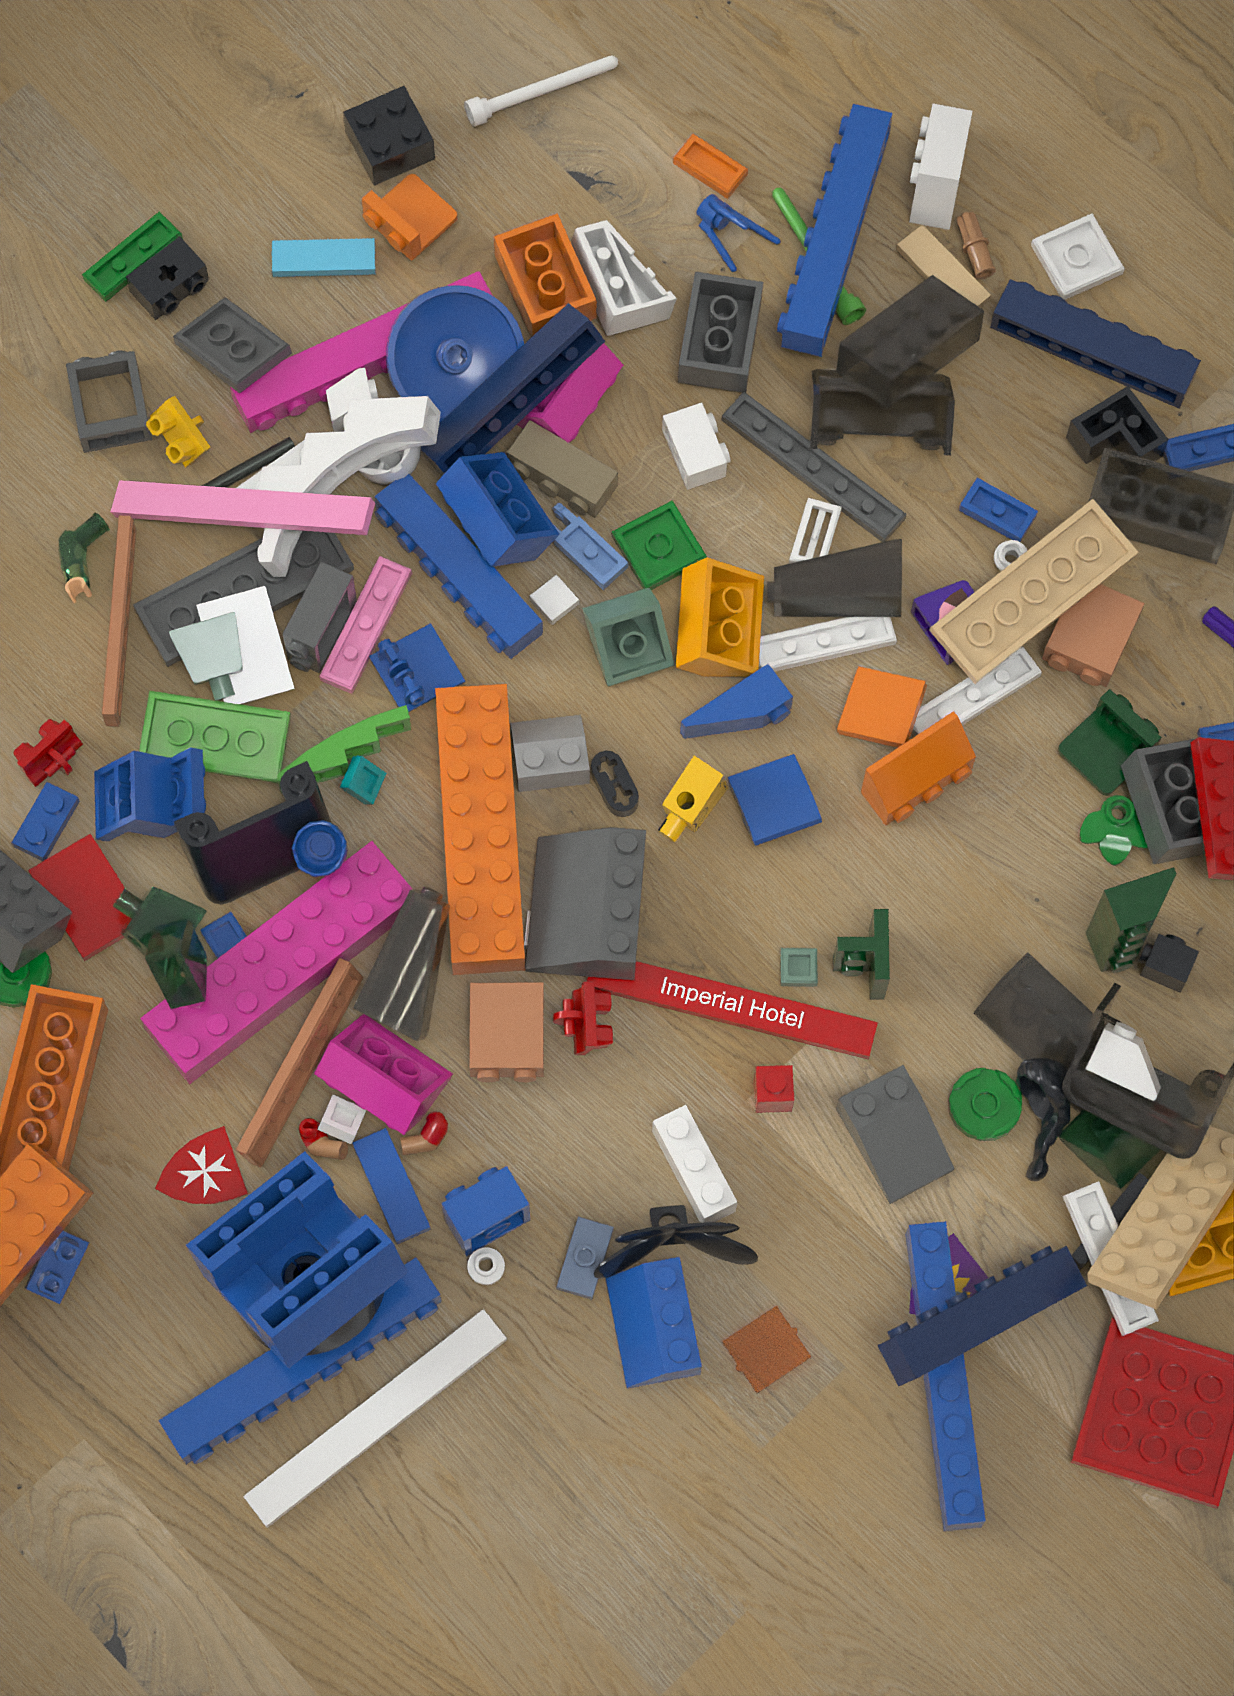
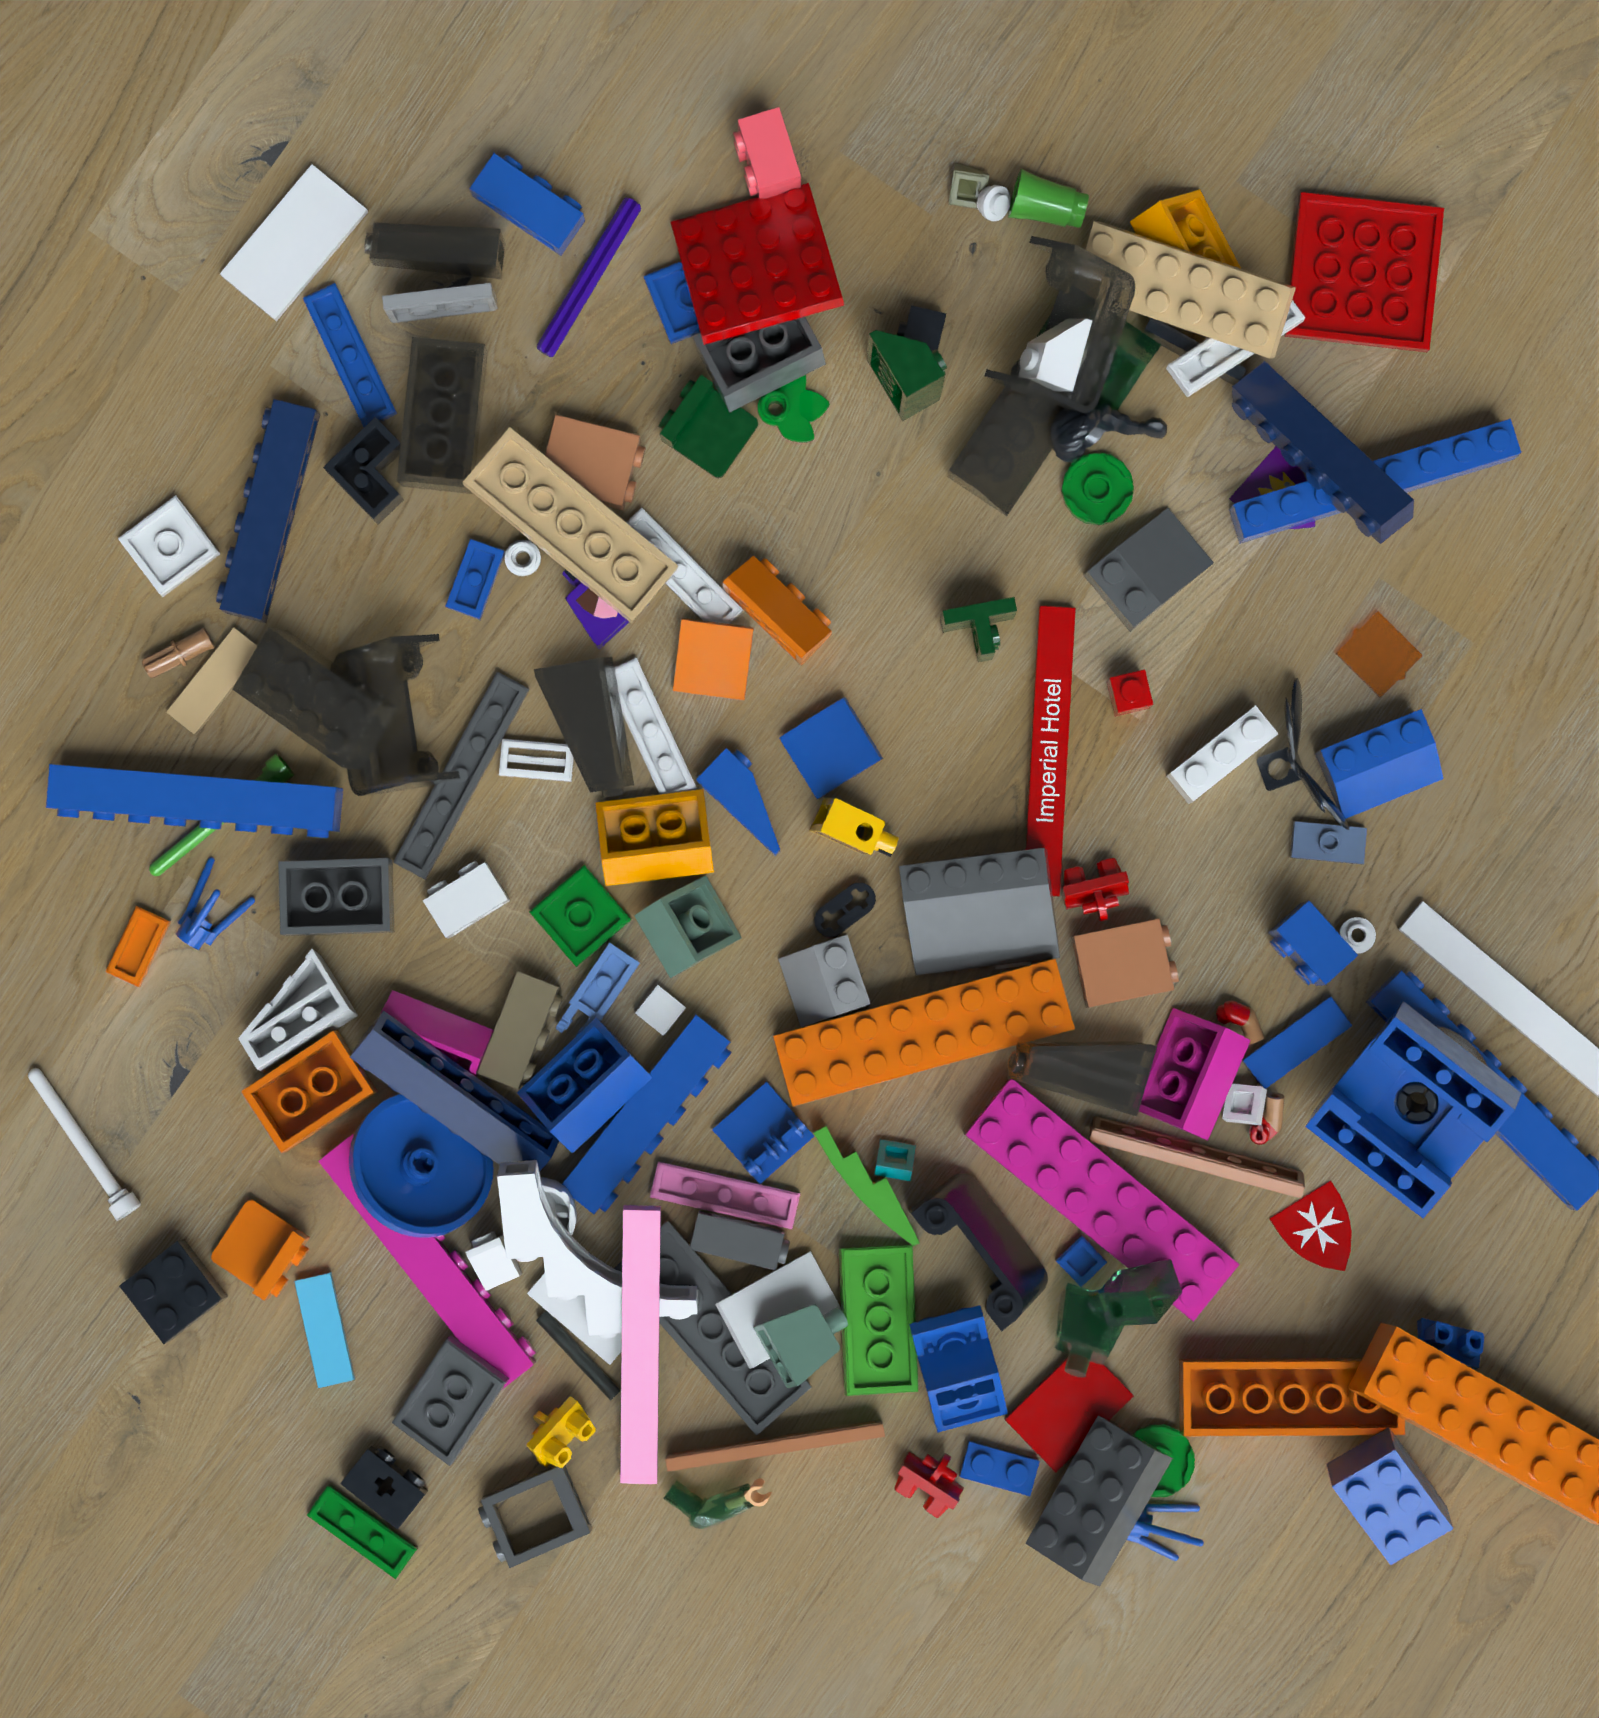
camera: 100 degrees left, 15 degrees up
blue hair [292,820,348,877] -> none
sand green tile [780,948,818,987] -> none
white wedge [909,104,972,230] -> none

